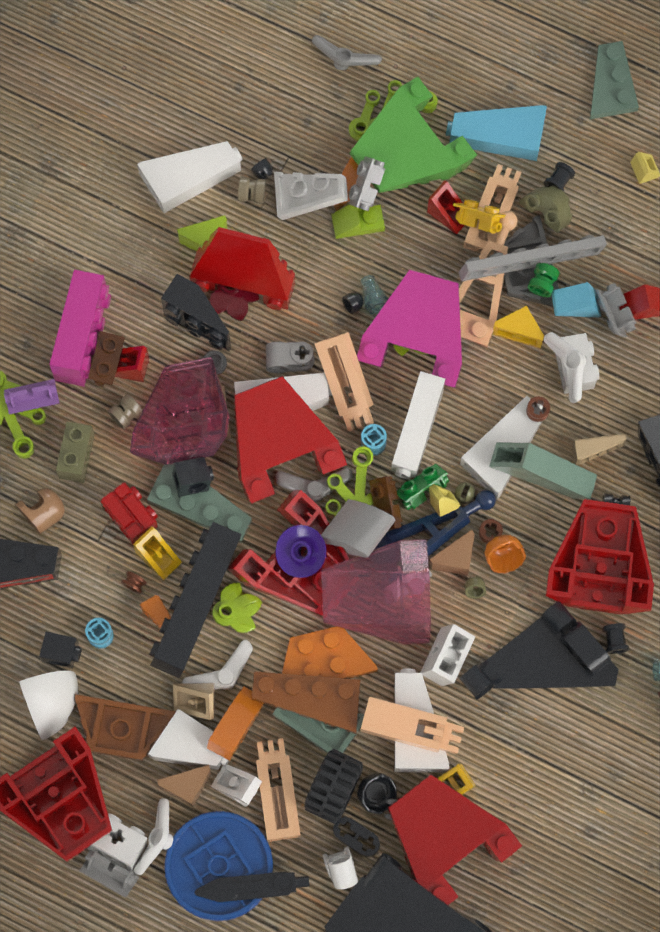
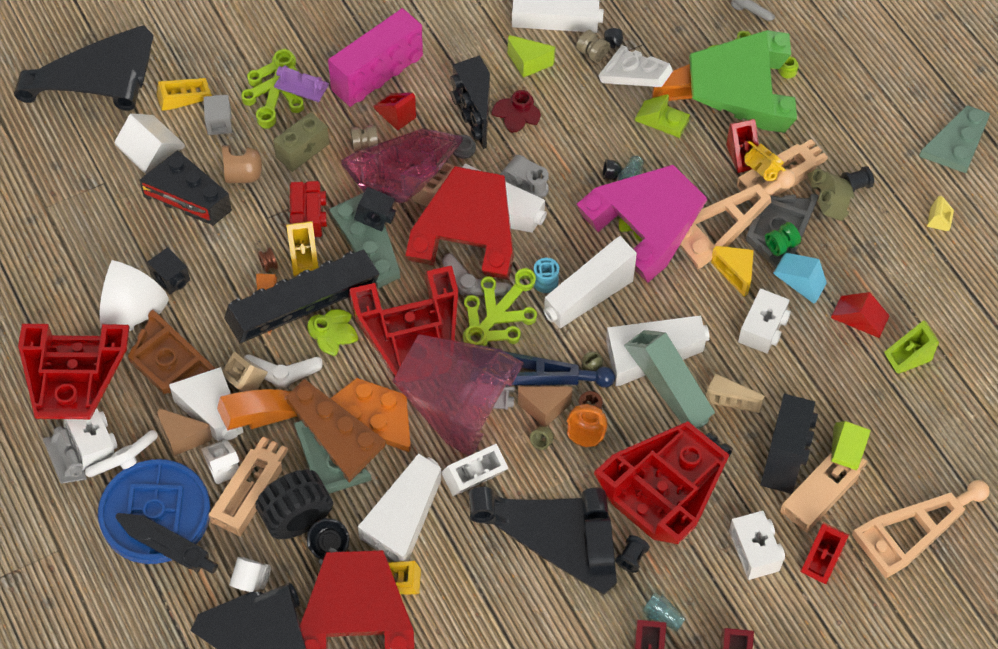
camera: 35 degrees right, 15 degrees down
medium azure wheel [85,618,114,649] -> none
reddish brown hinge [88,331,125,387] -> none
red wedge [189,227,295,310] -> none
dark purple dish [276,525,326,578] -> none
light nougat hinge [315,332,374,432] -> none
light grey slope [321,499,396,558] -> none
black beam [333,817,380,857] -> none
light grey hinge [348,156,385,211] -> none
light nougat hinge [360,697,464,754] -> none
reddish brown hinge [369,476,403,529] -> none
green hinge [396,463,449,511] -> none
light yellow slope [429,484,460,517] -> none
medium azure slope [446,105,547,161] -> none
light grey plate [458,235,607,282] -> none
copper bush [526,396,550,422] -> none
white piece [544,332,586,403] -> none
light grey hinge [596,283,636,337] -> none

